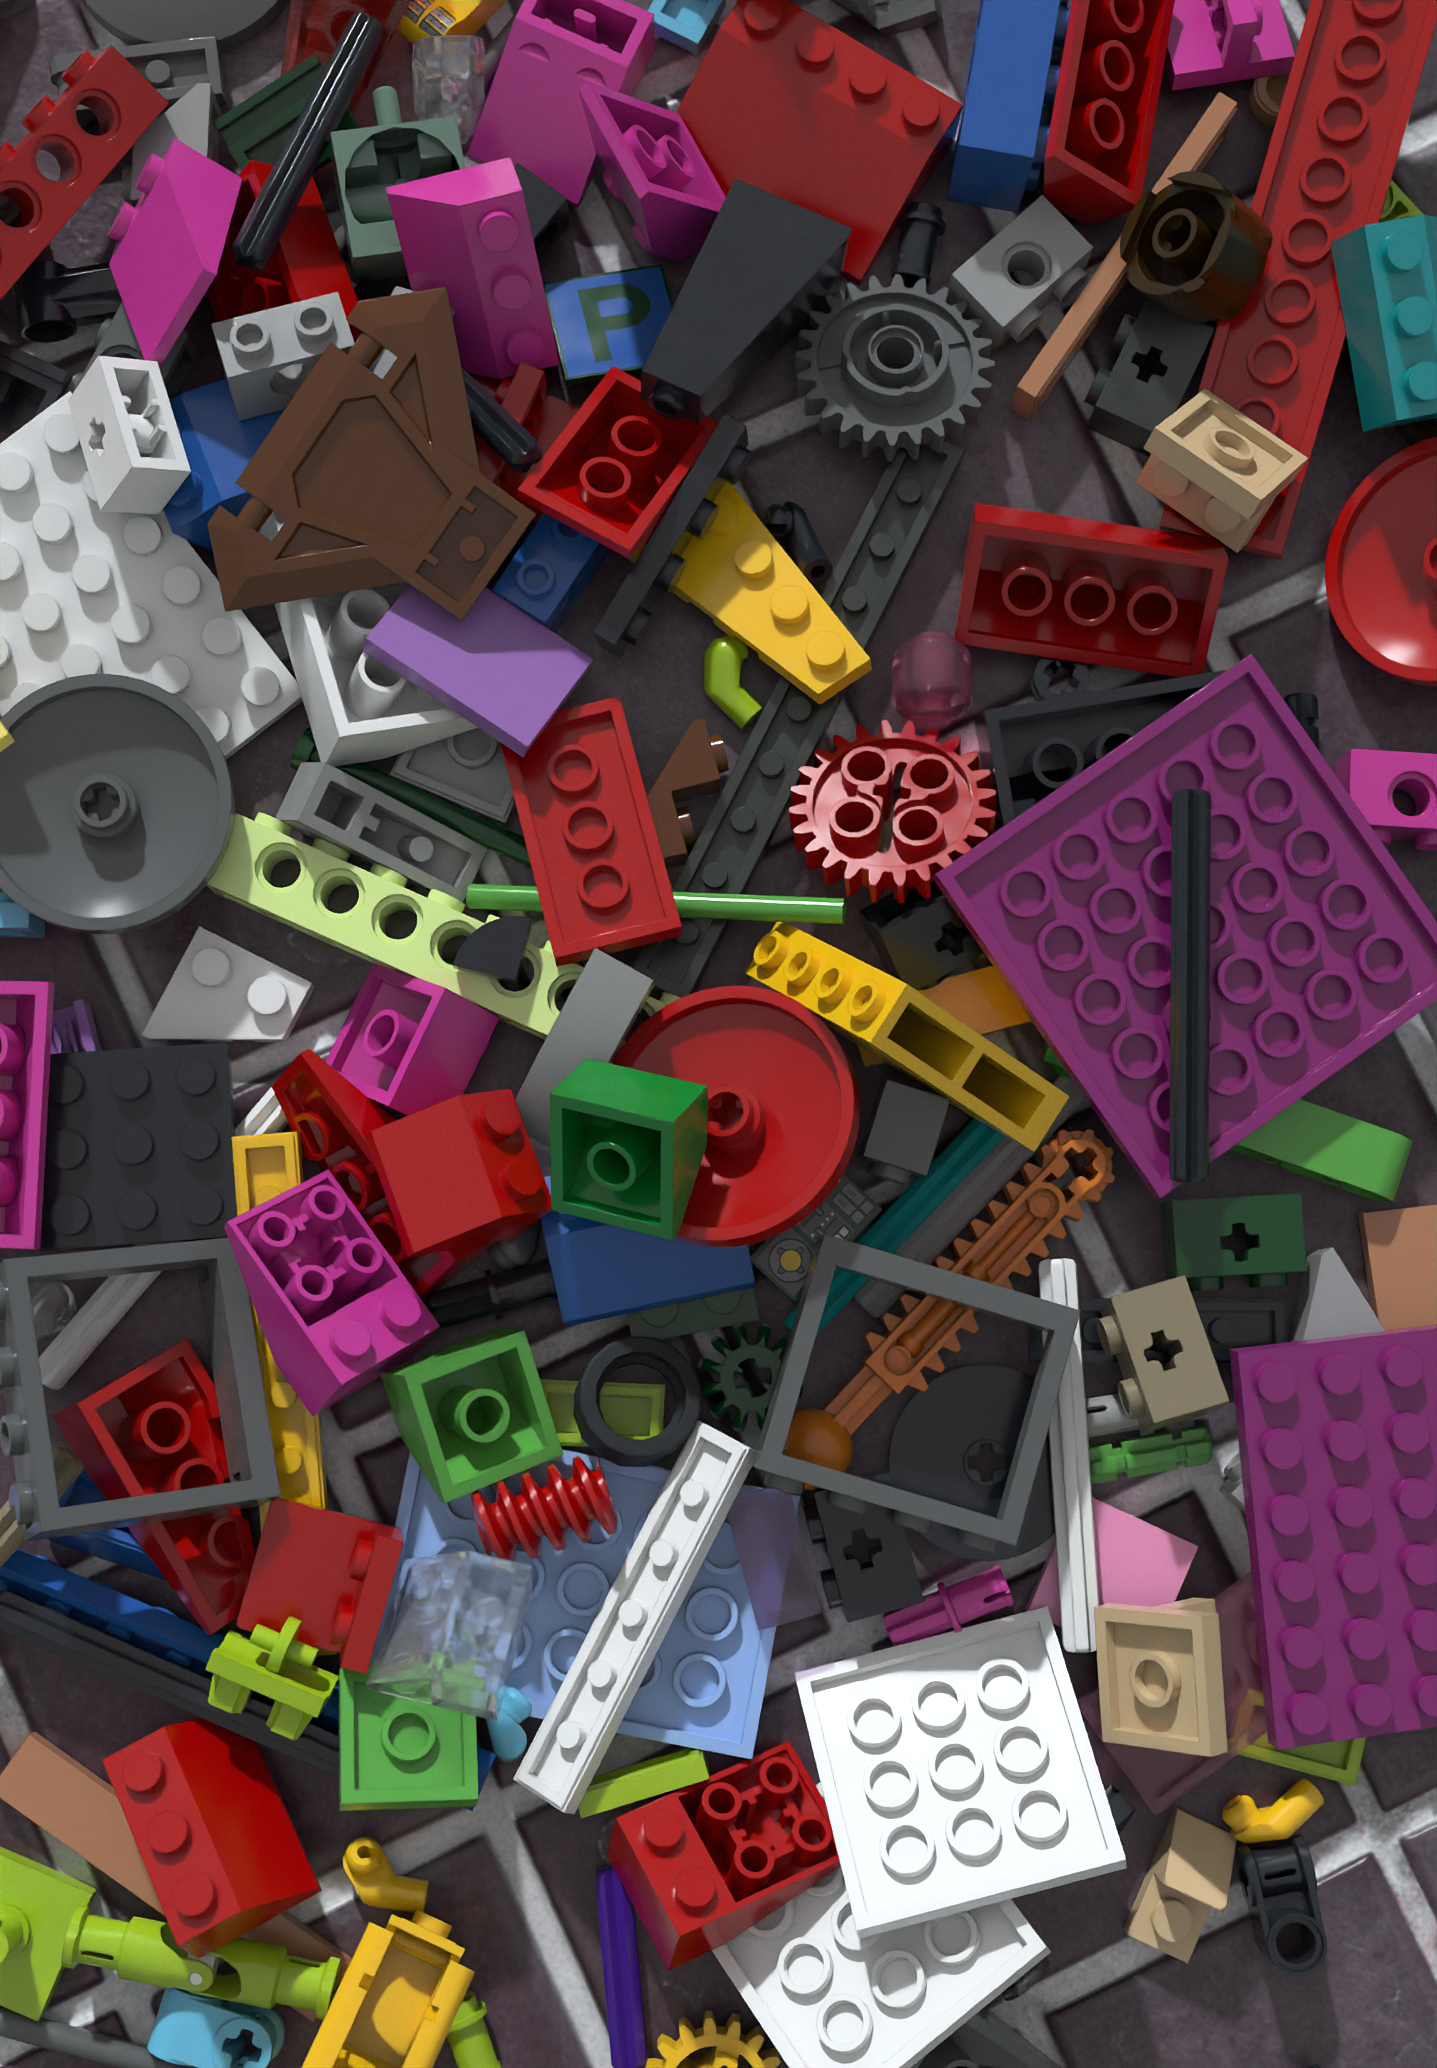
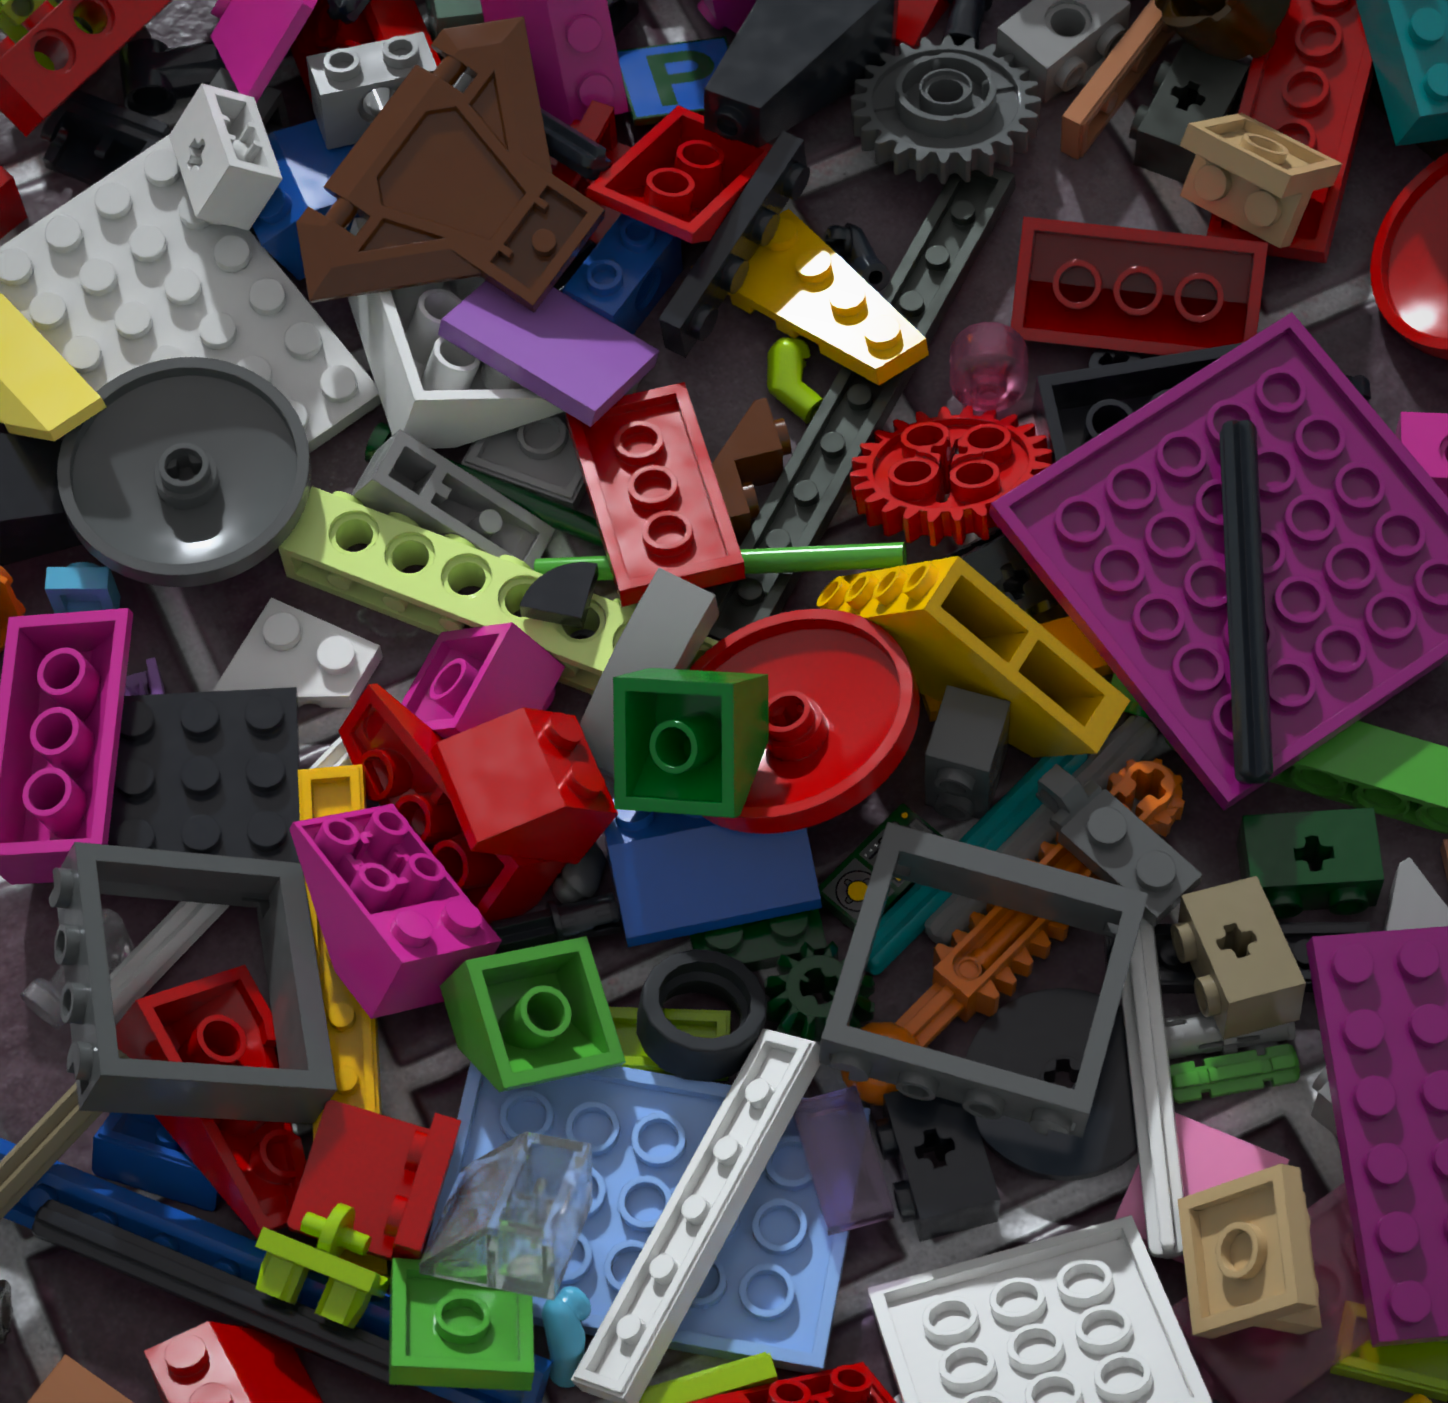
camera: 10 degrees right, 20 degrees down
red piece [471,1455,618,1568] -> none
dark pink axle [883,1565,1015,1646] -> none
none -> dark grey hinge [1036,764,1203,926]

